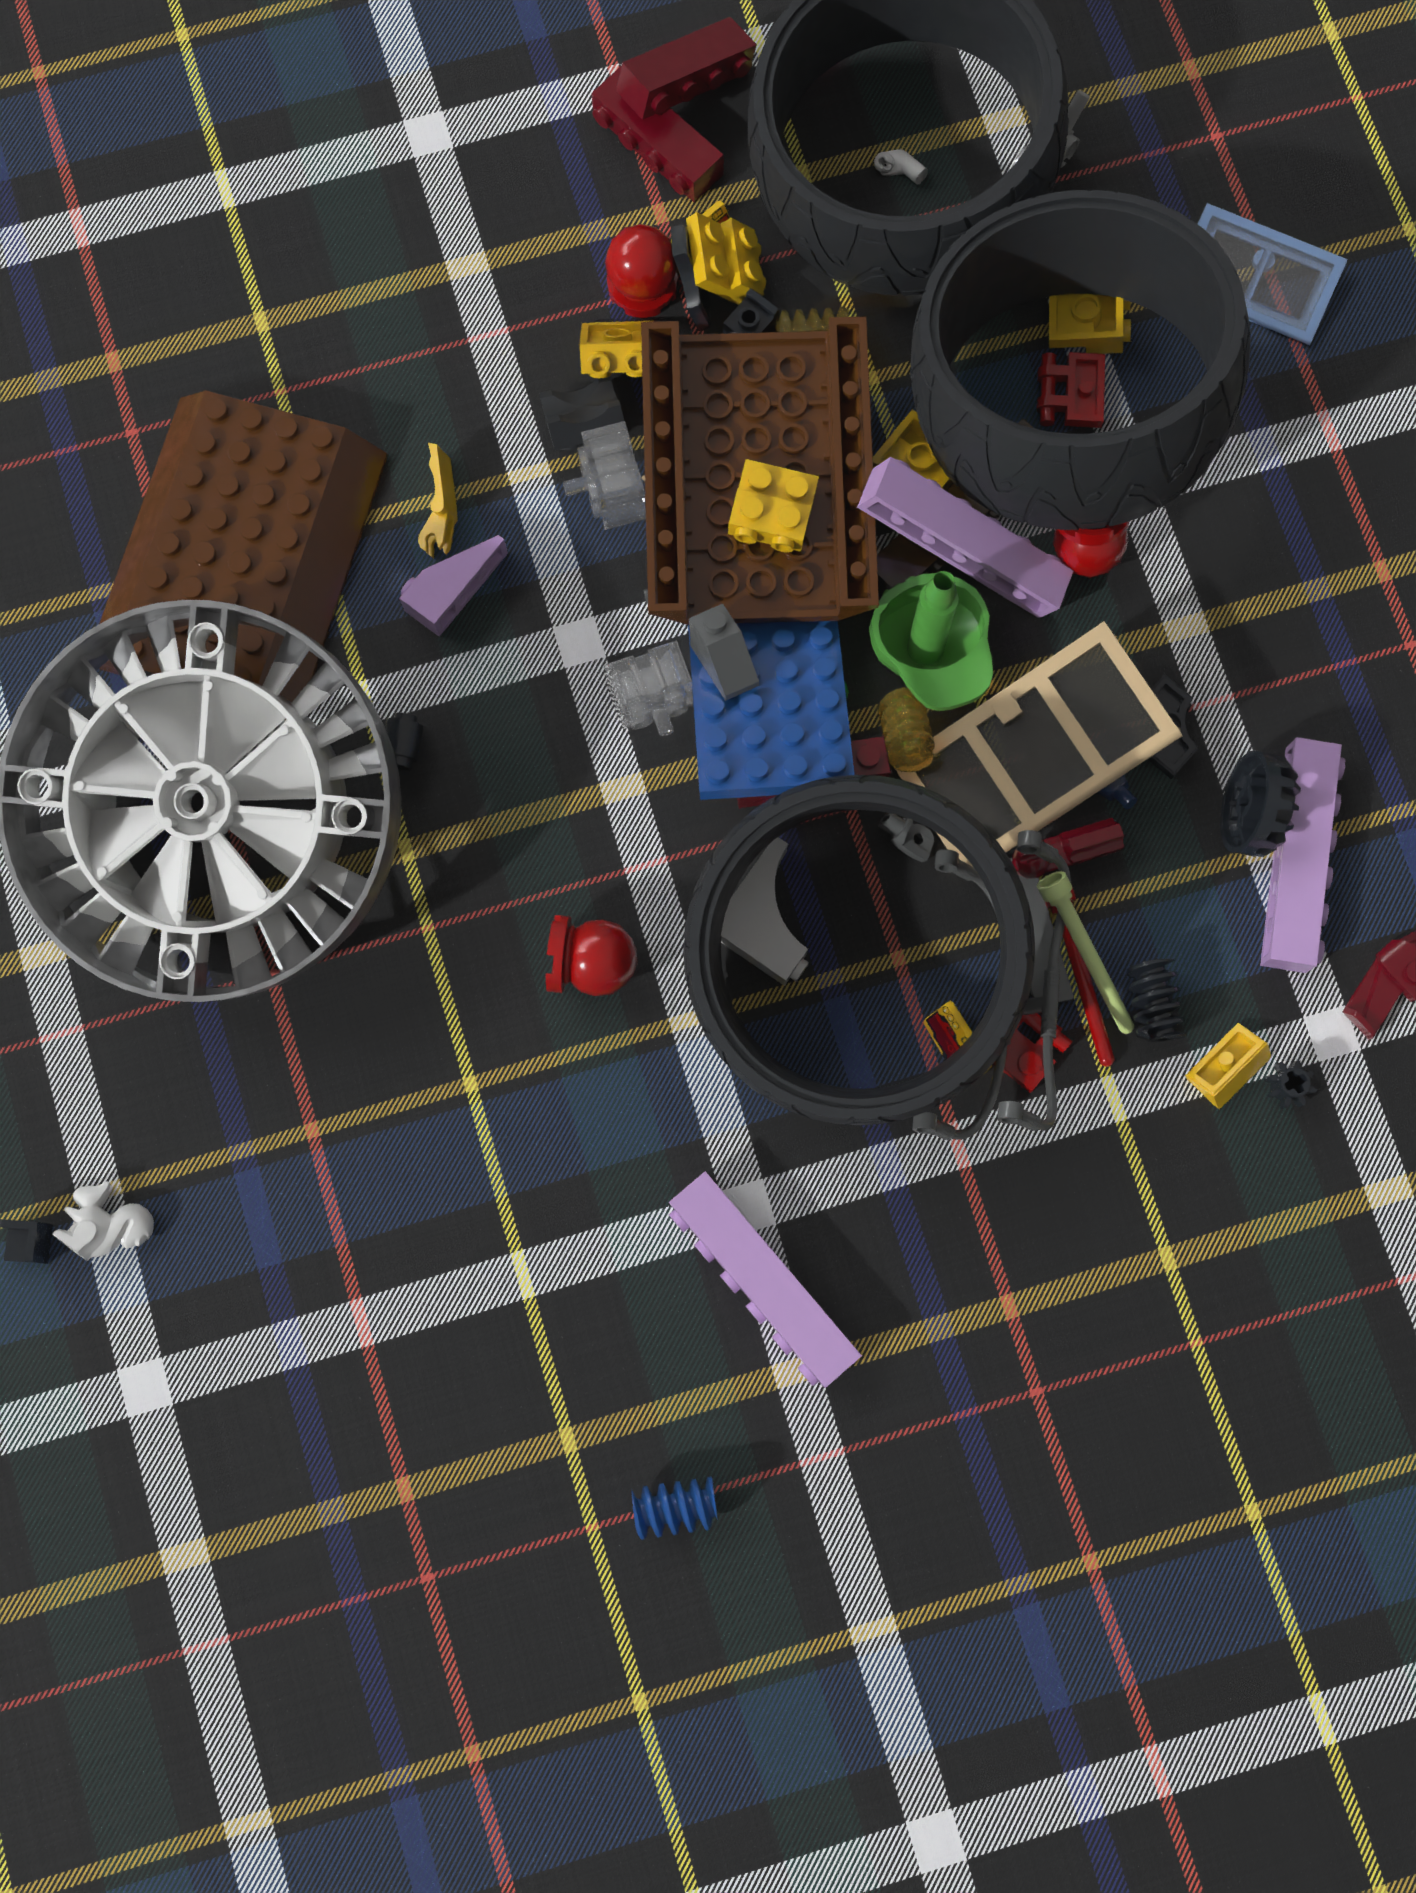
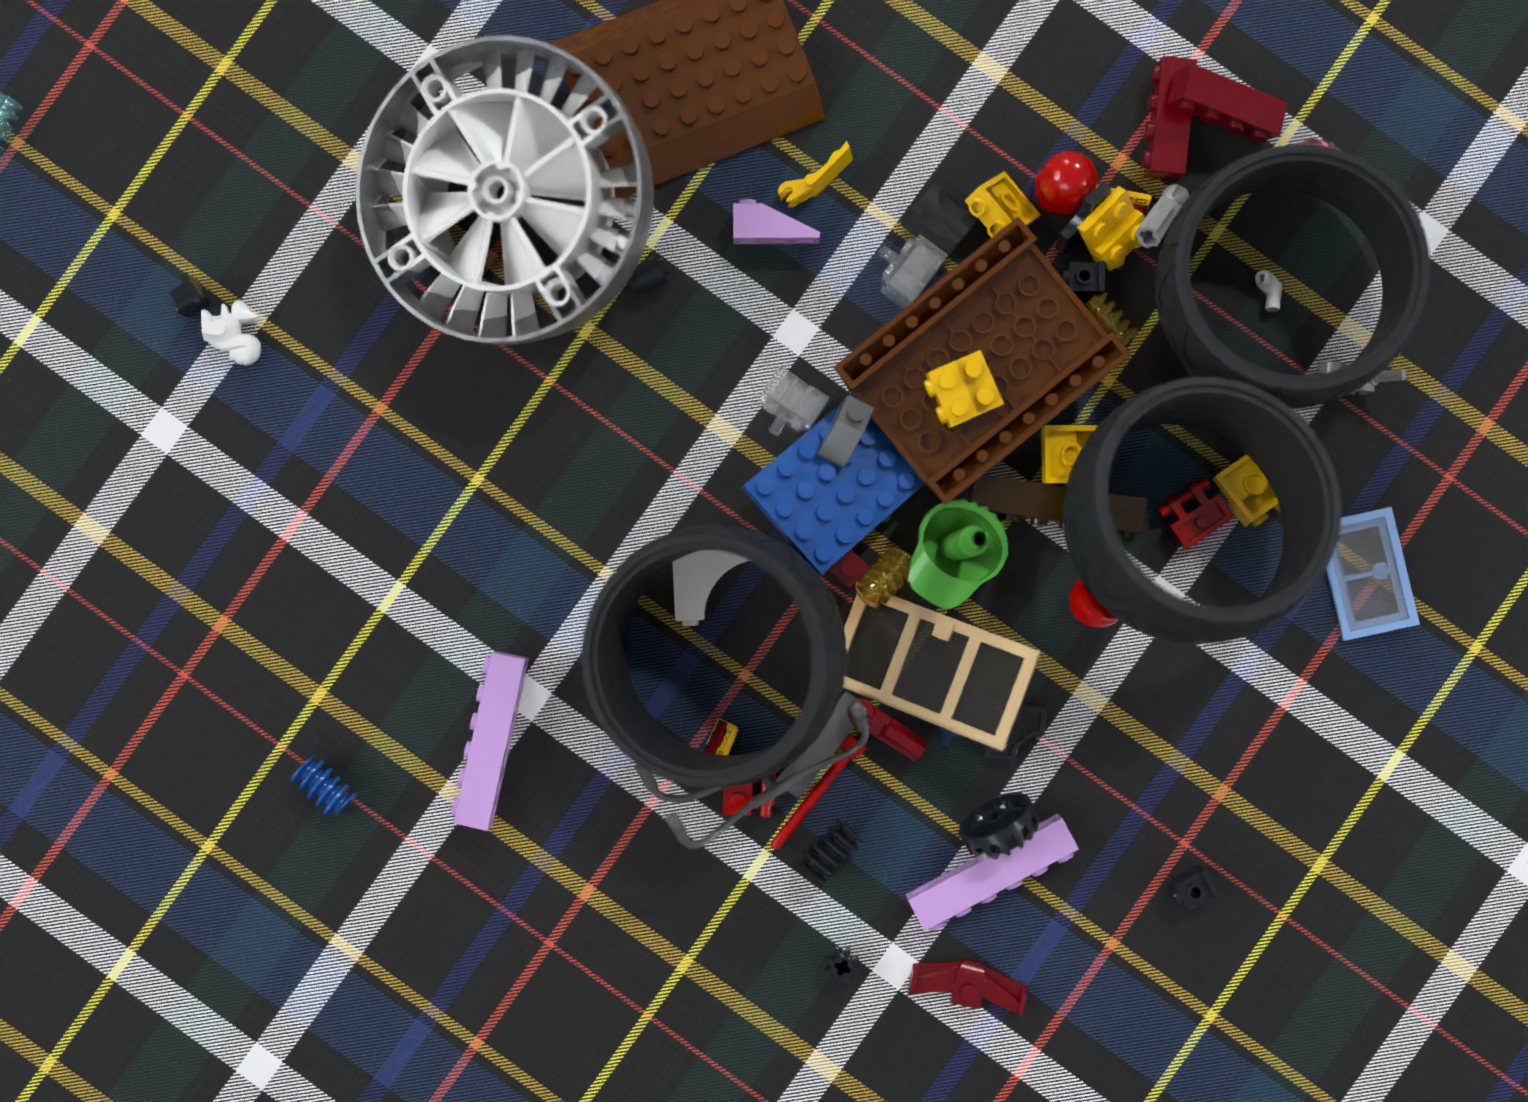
camera: 50 degrees right, 10 degrees up
red tile [546,915,638,996] -> none
lavender brick [857,457,1073,618] -> none
yellowish green piece [1037,871,1134,1034] -> none
yellow slope [1185,1023,1271,1109] -> none
none -> light grey piece [1135,184,1190,248]

